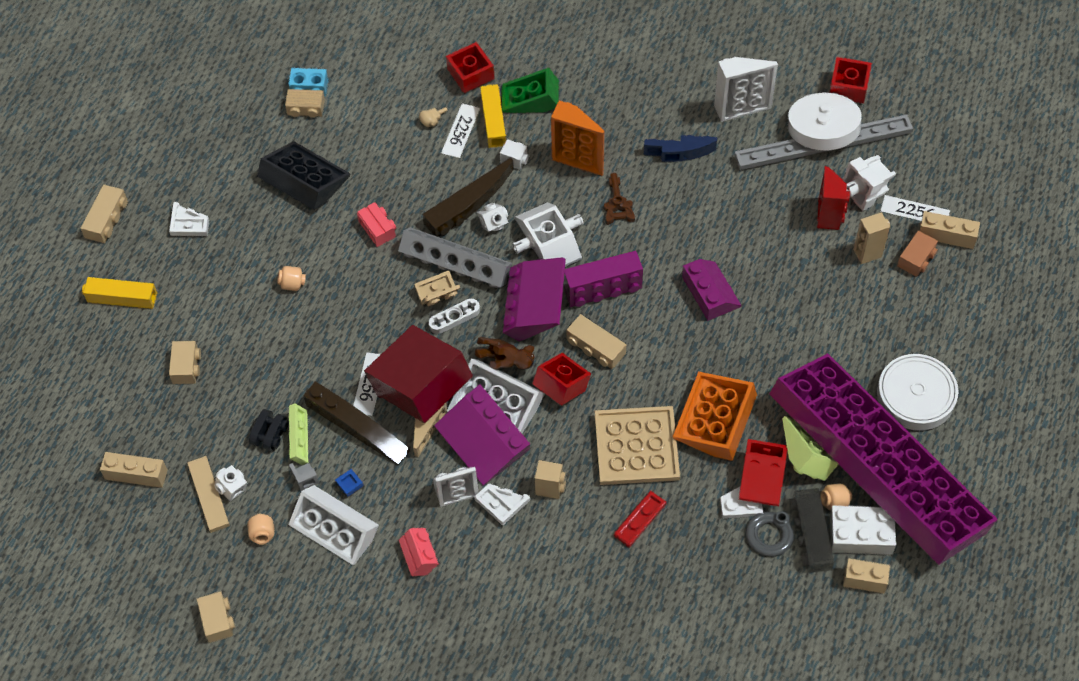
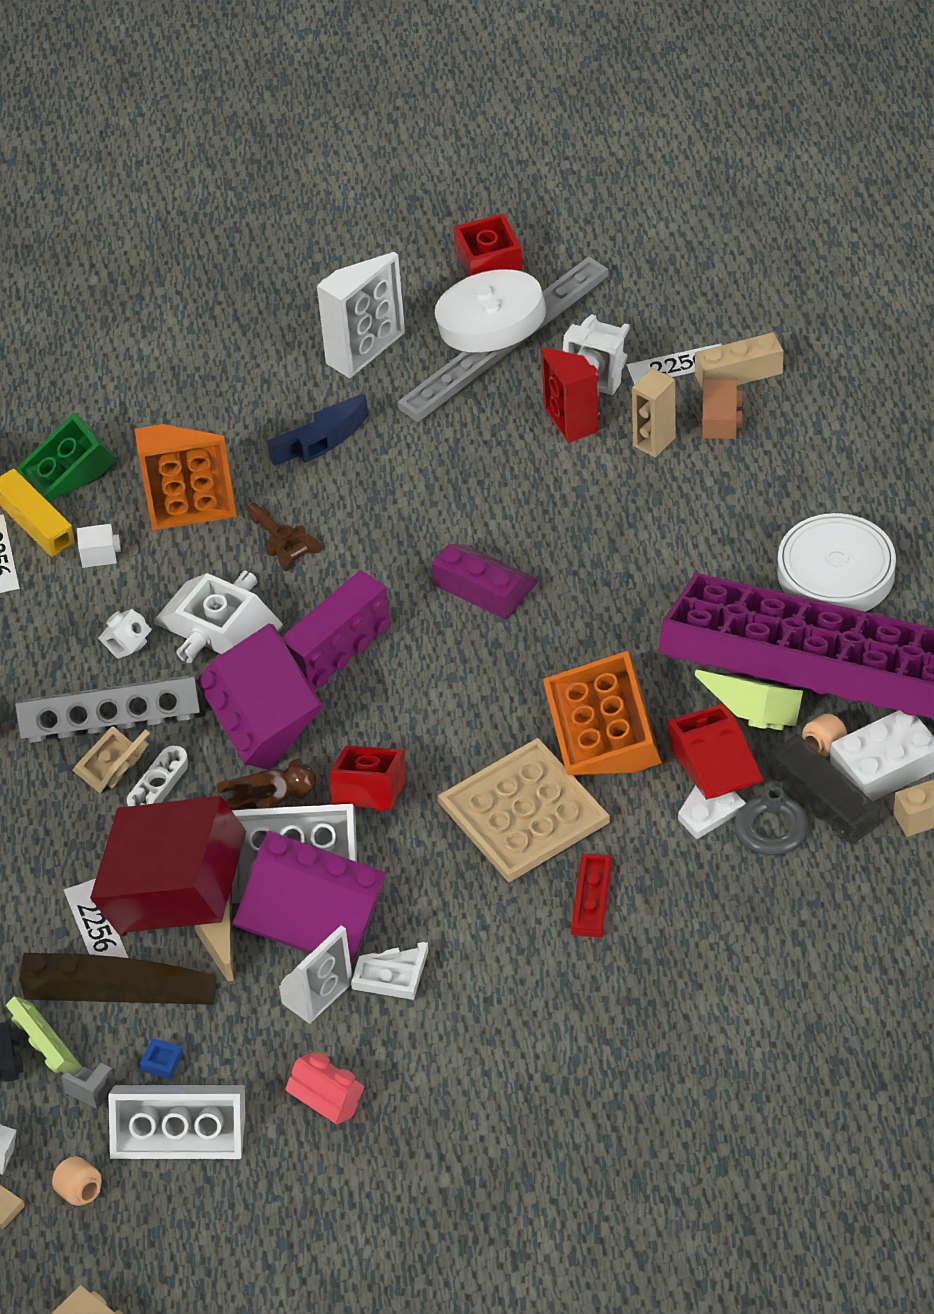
camera: 30 degrees left, 10 degrees down
dark brown slope [422,158,513,237] -> none
tan brick [535,460,566,499] -> none
tan brick [566,314,627,369] -> none

